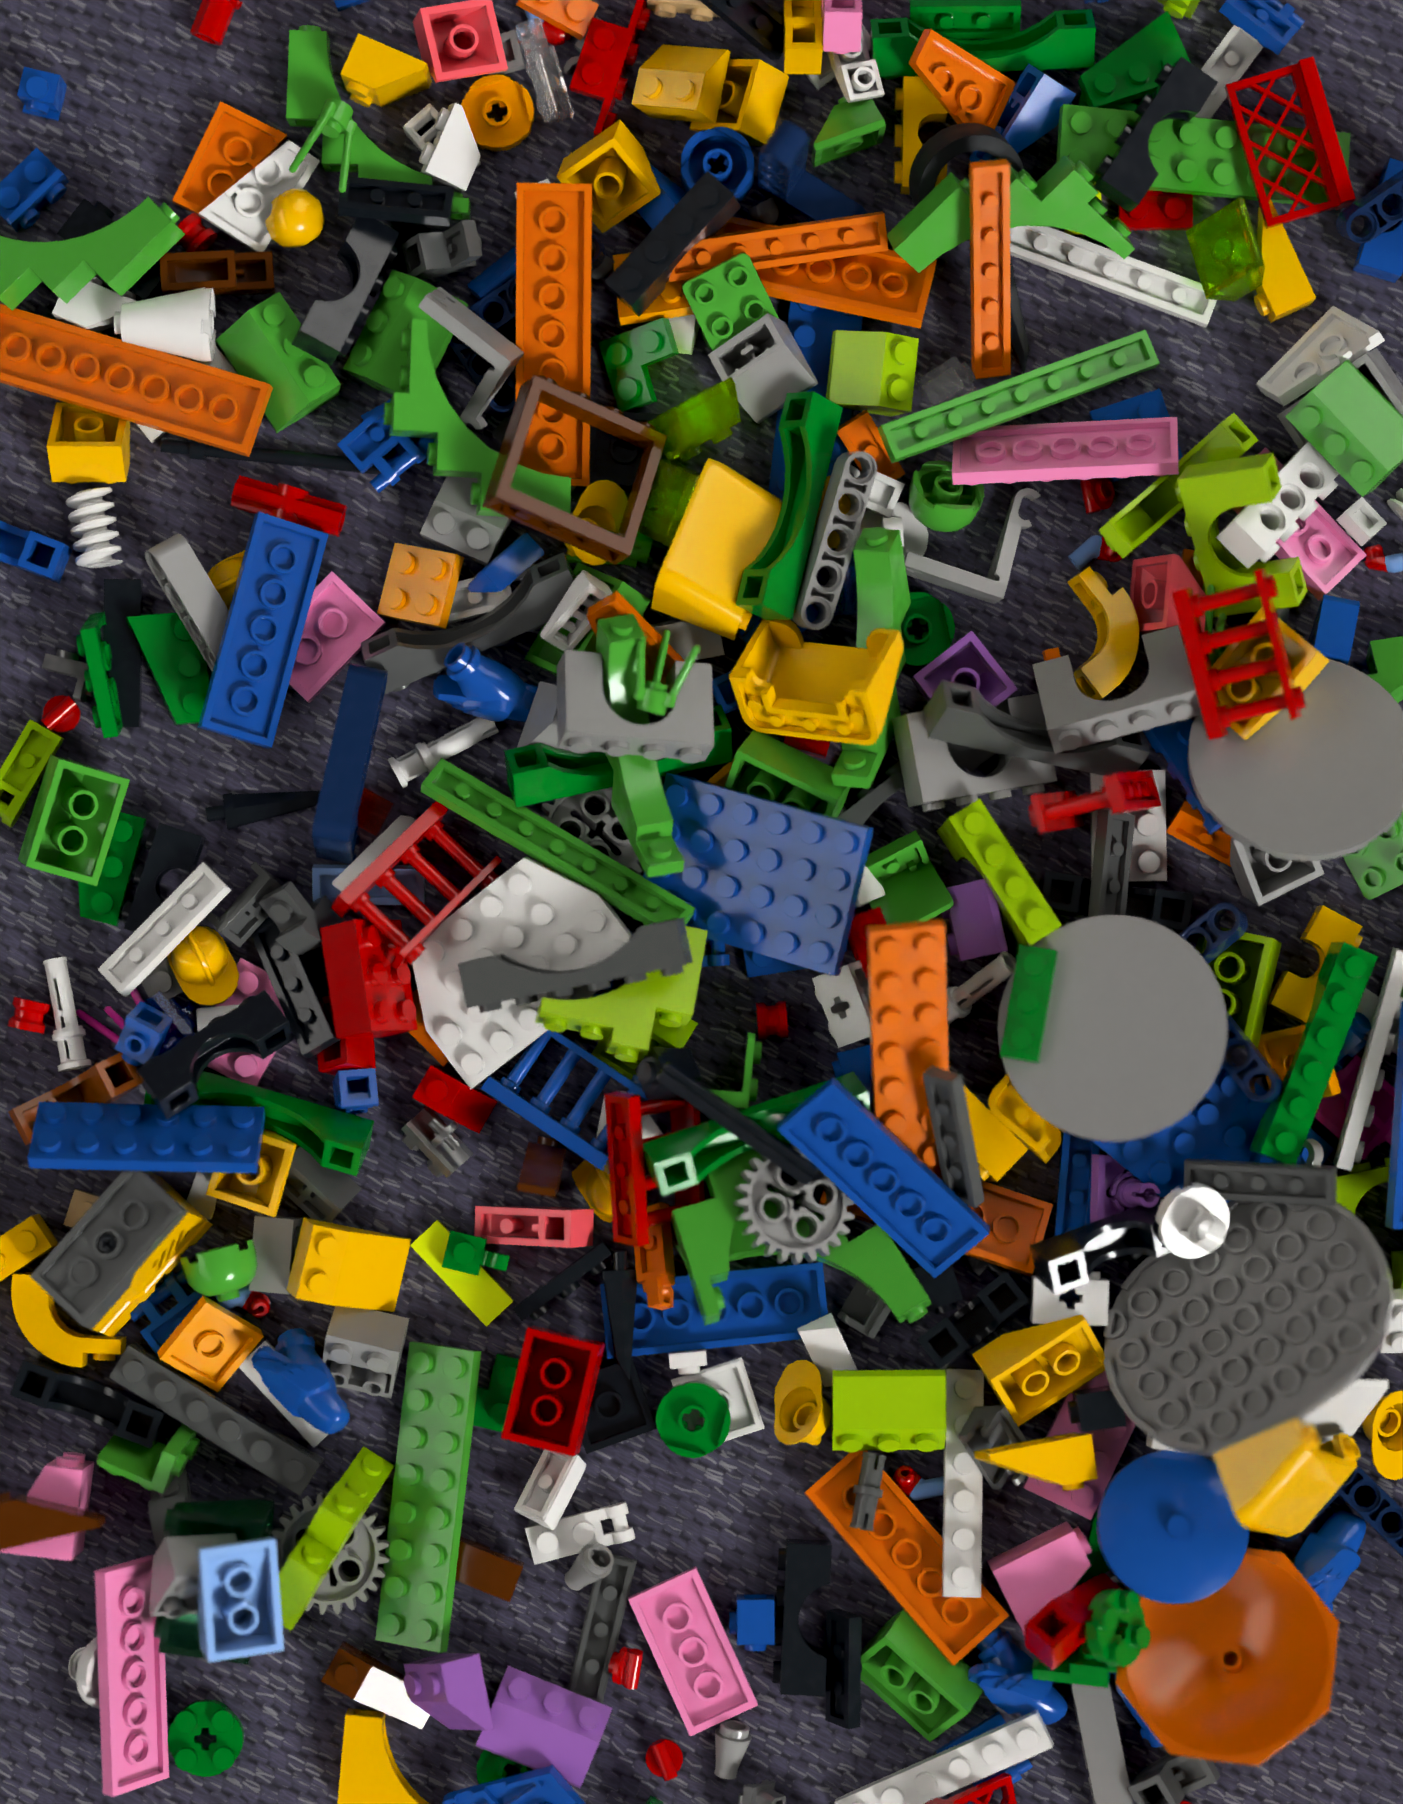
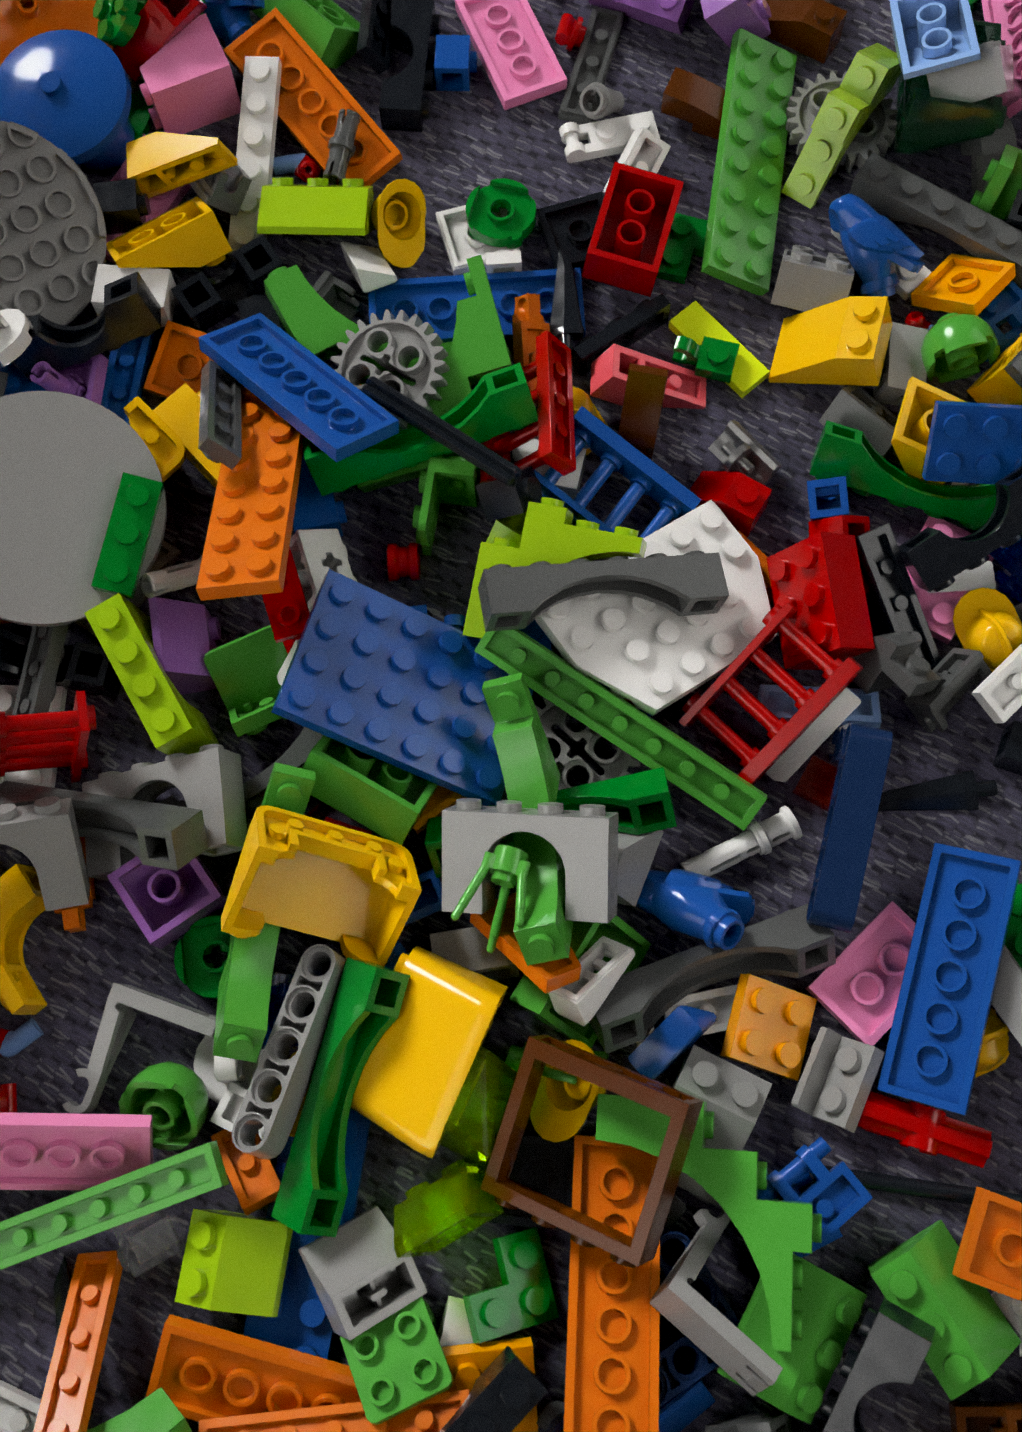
camera: 170 degrees left, 15 degrees down
none -> light grey bracket [791,1026,885,1133]

